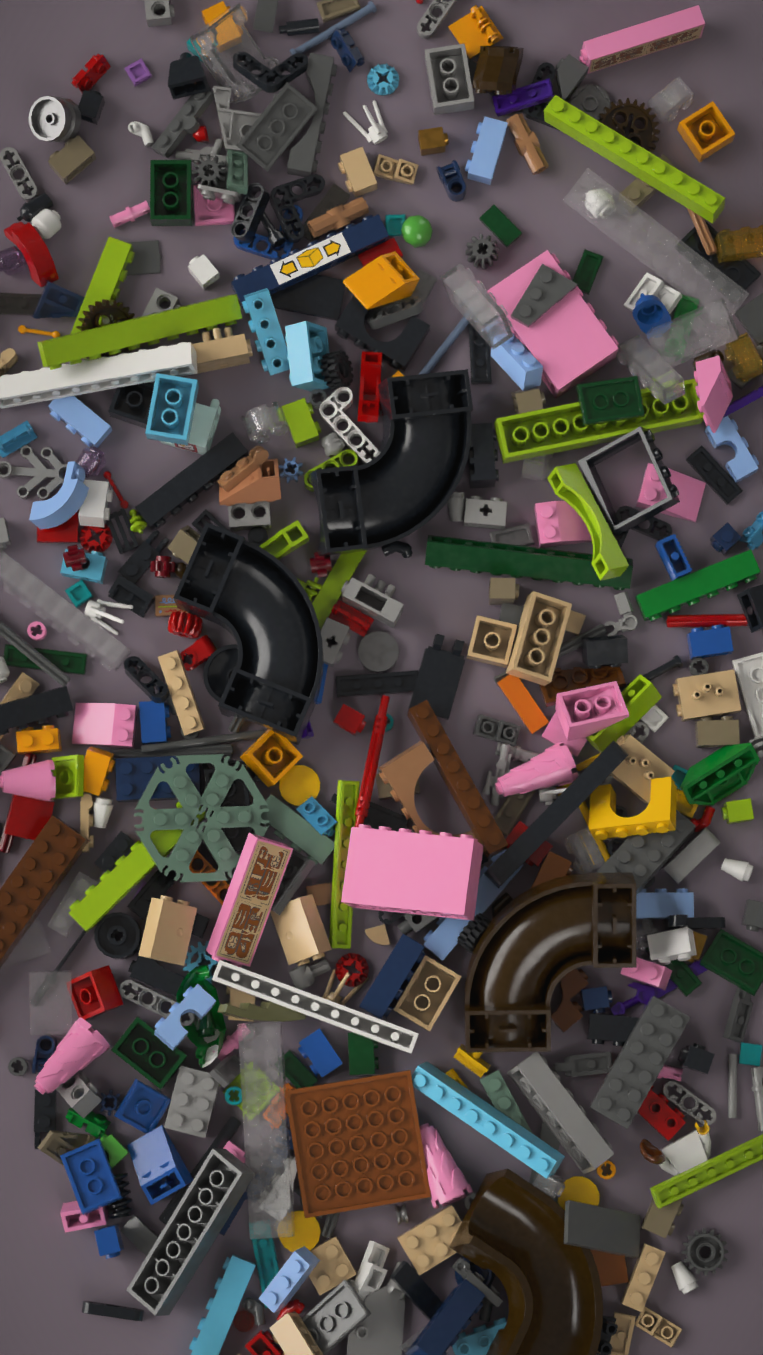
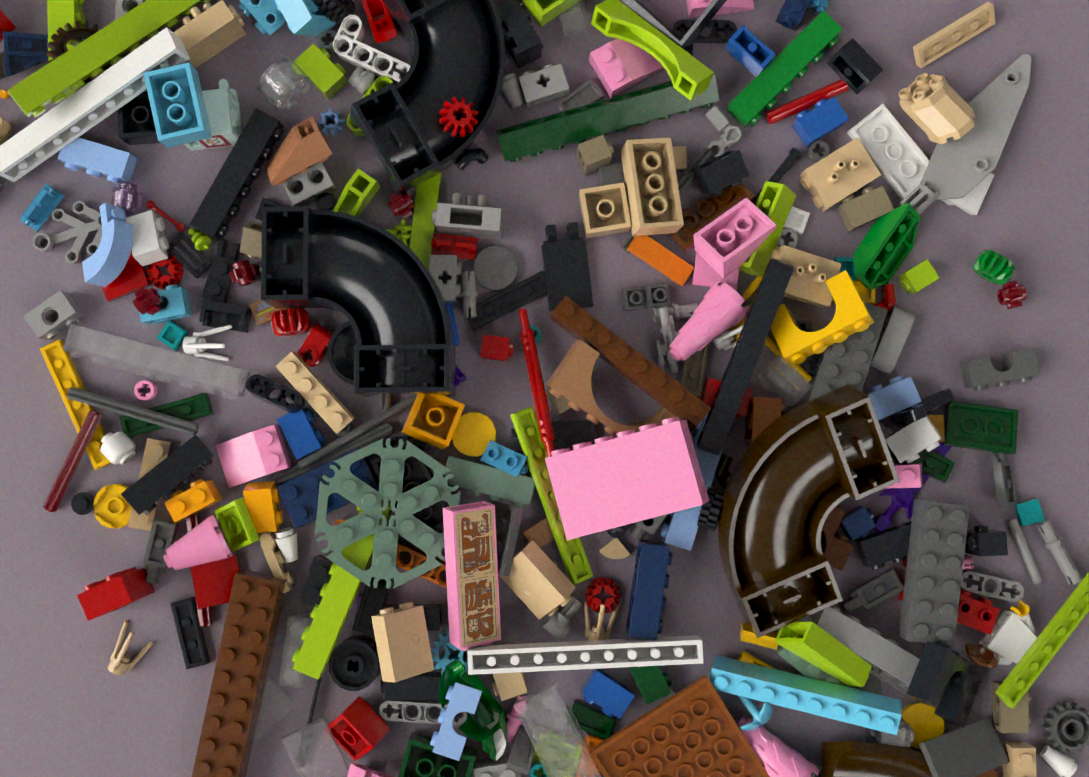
camera: 25 degrees left, 5 degrees up
medium nougat hinge [217,446,269,492] -> none
olive slope [217,1002,306,1022] -> none
tan brick [393,955,462,1032] -> none
white cone [721,858,754,882] -> none
none -> red gear [439,97,478,137]
none -> light grey pin [460,271,478,318]
none -> medium azure plant [737,695,773,731]
none -> lime slope [775,622,872,687]
none -> black arch [906,641,983,728]

